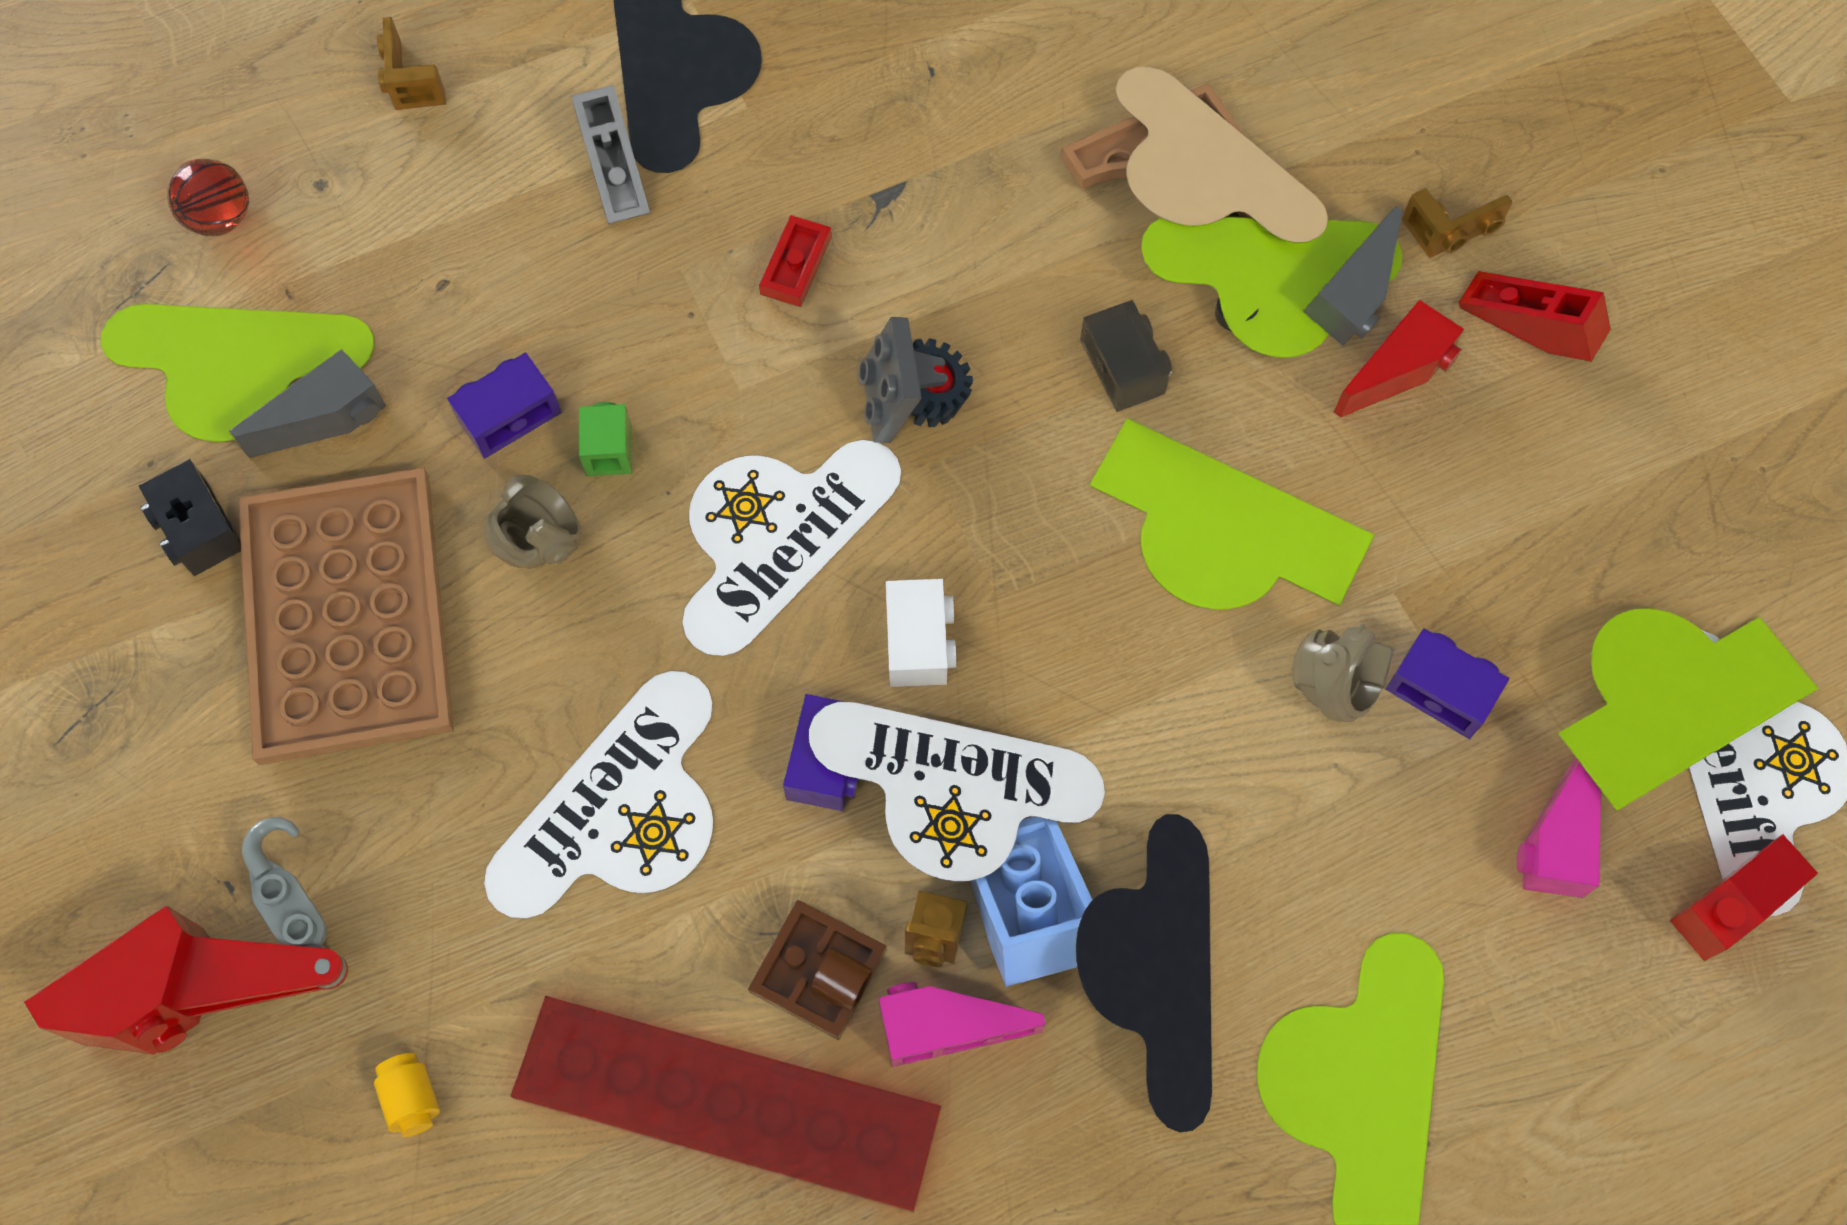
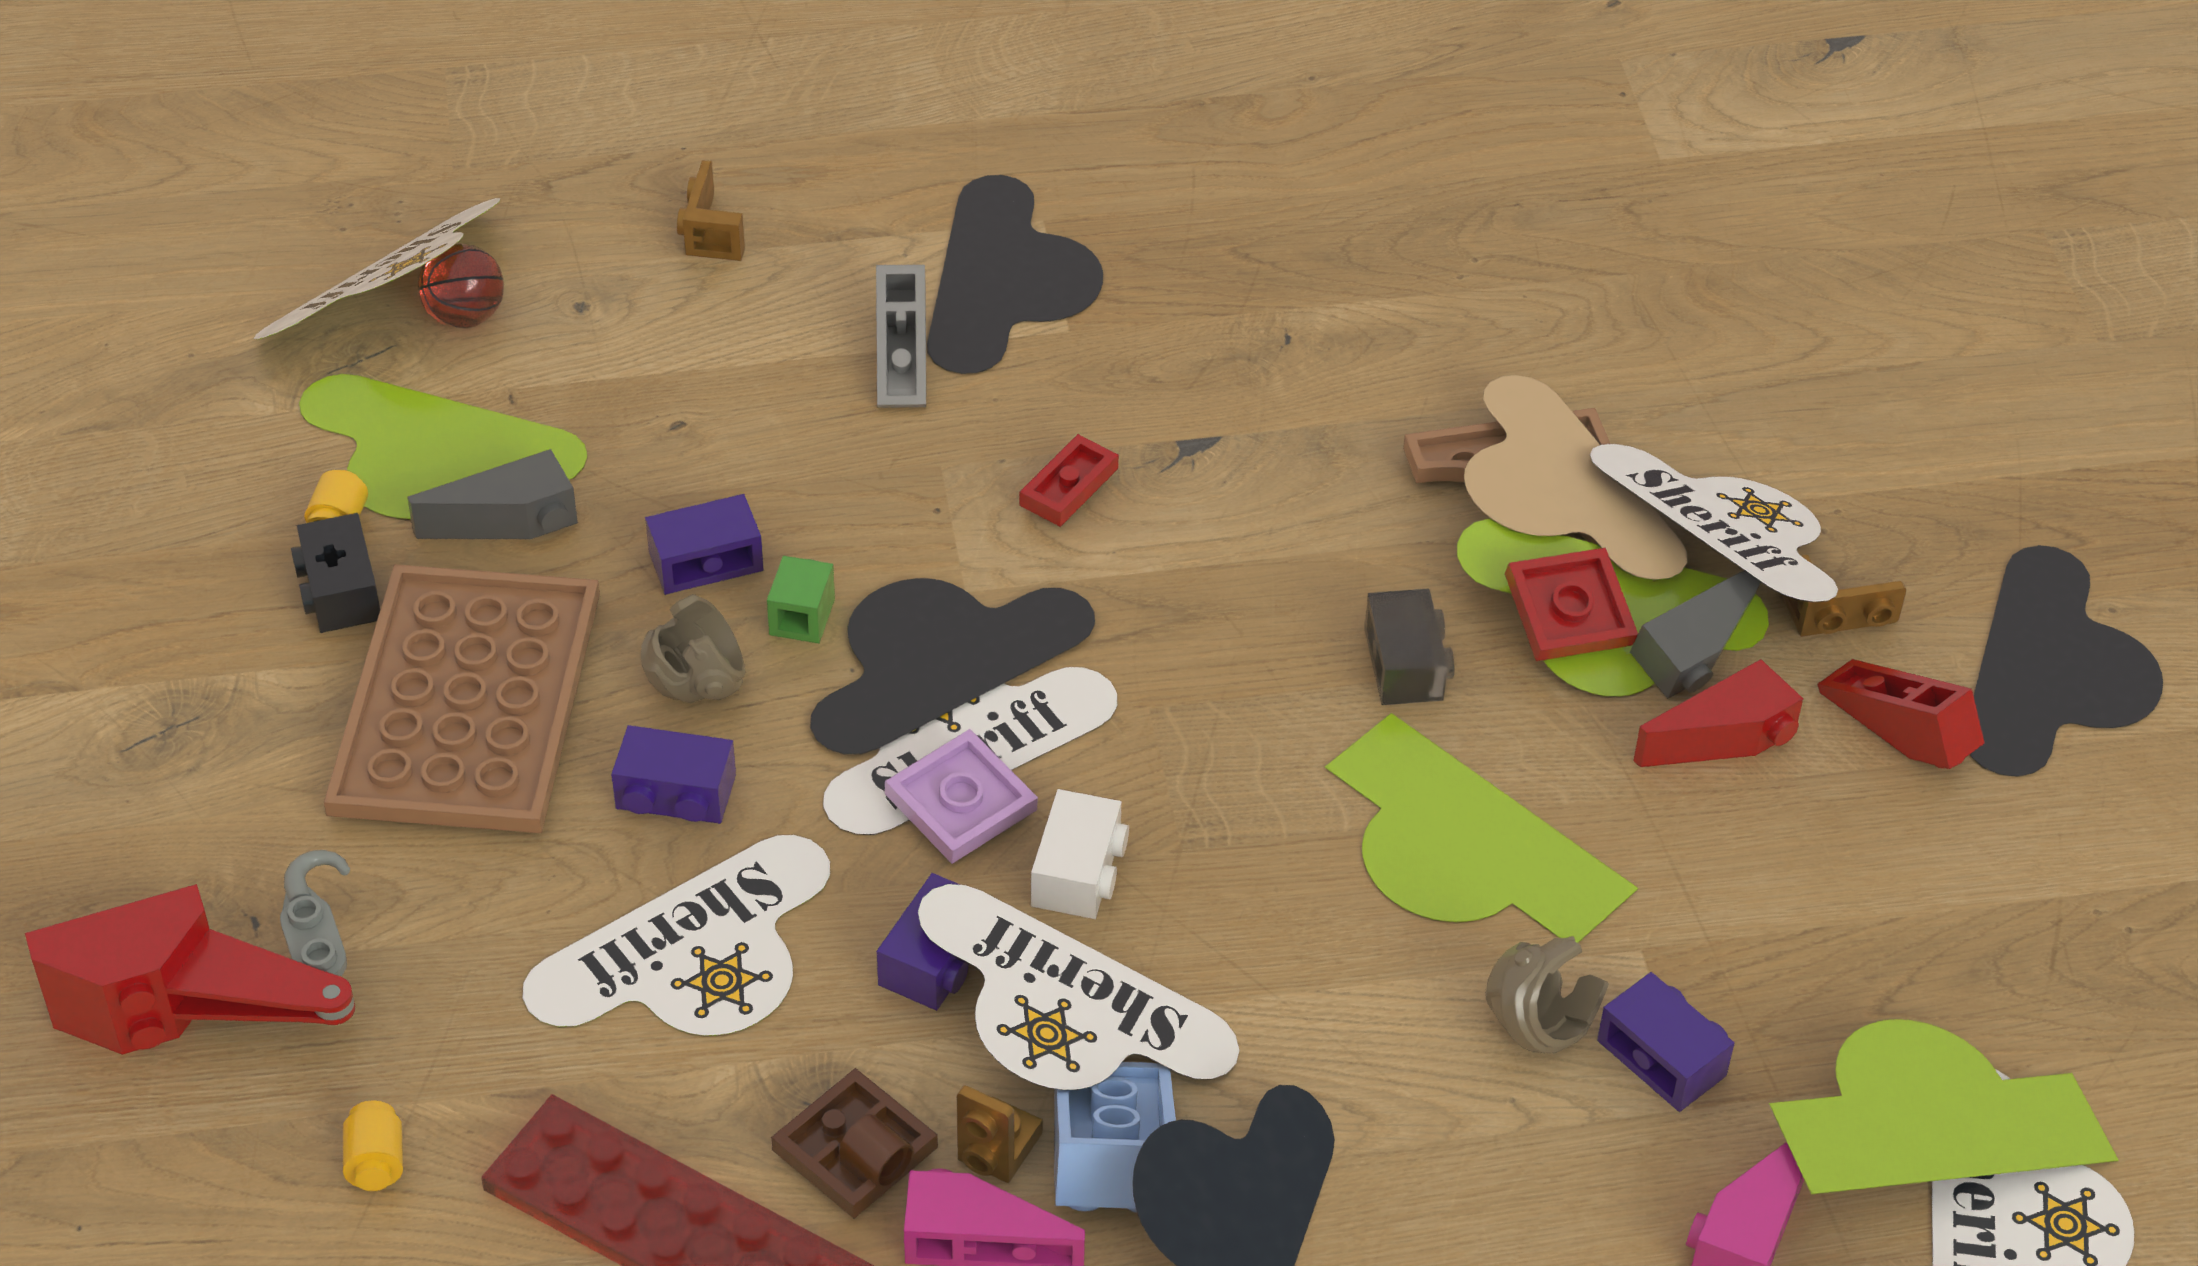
camera: 15 degrees right, 20 degrees down
dark grey plate [858,317,973,443] -> none
none -> white sticker [254,198,500,340]
none -> yellow brick [304,470,368,523]
none -> dark purple brick [611,725,736,824]
none -> black sticker [810,578,1095,754]
none -> lavender plate [885,729,1038,864]
none -> red plate [1505,547,1638,661]
none -> white sticker [1590,444,1838,602]
none -> black sticker [1970,545,2163,777]

